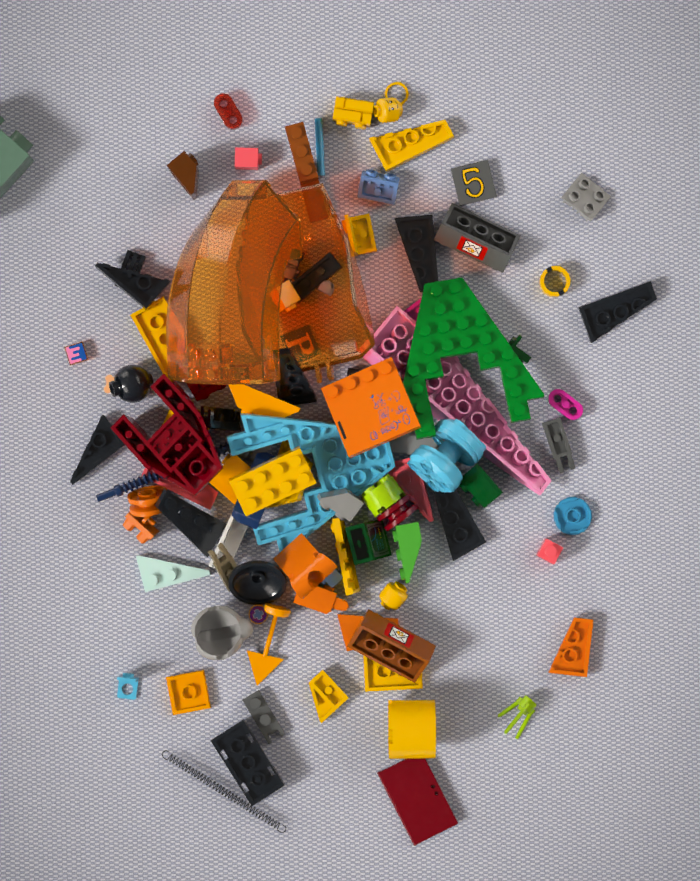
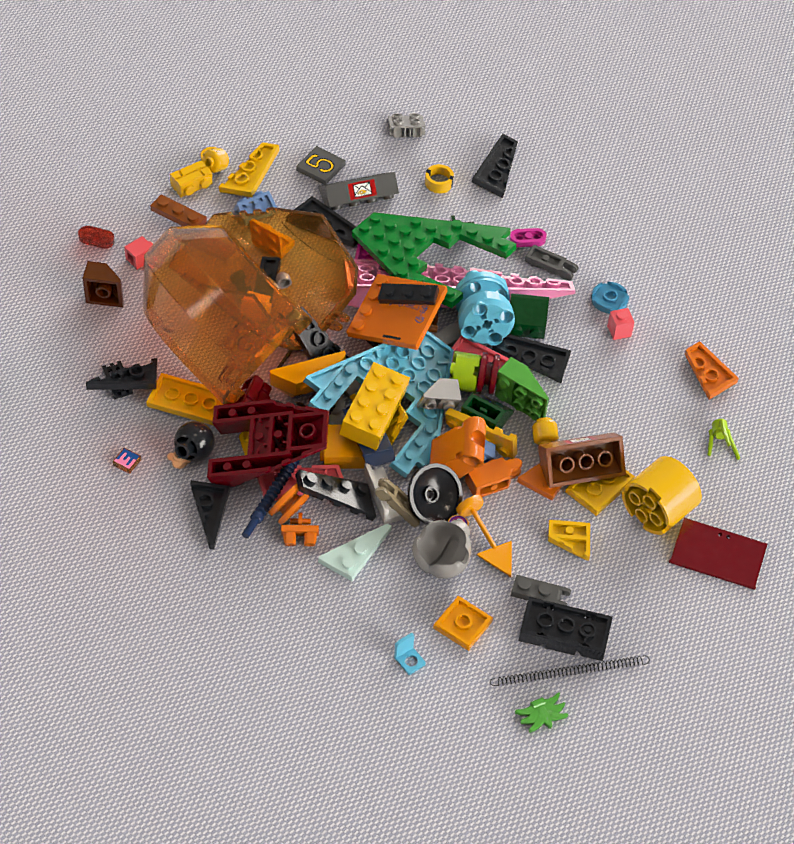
camera: 50 degrees left, 35 degrees down
none -> black plate [378,283,439,305]
none -> bright green piece [515,692,568,733]

